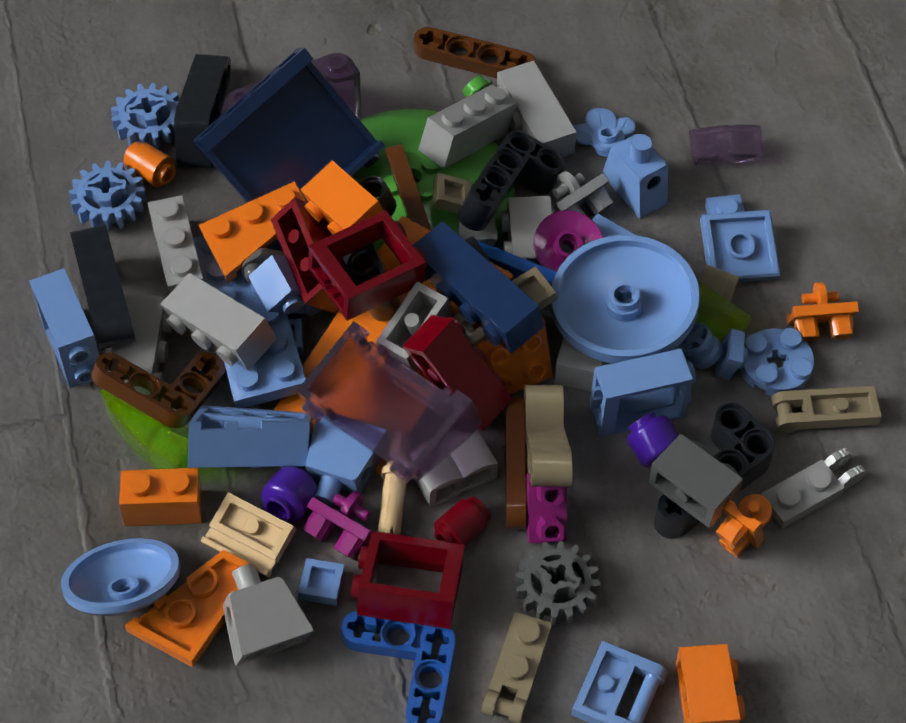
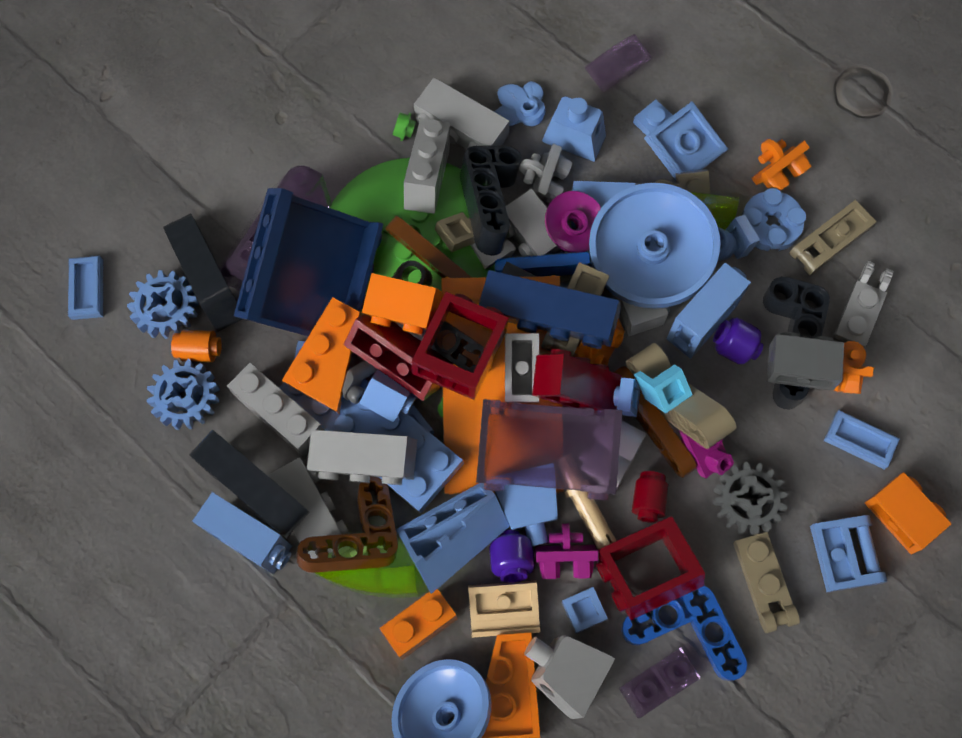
camera: 30 degrees left, 15 degrees up
reddish brown beam [414,27,537,79] -> none
none -> medium blue tile [68,256,103,320]
none -> medium blue plate [613,377,641,417]
none -> clear purple slope [619,648,700,719]
none -> medium azure panel [634,364,693,414]
none -> medium blue tile [824,410,900,470]

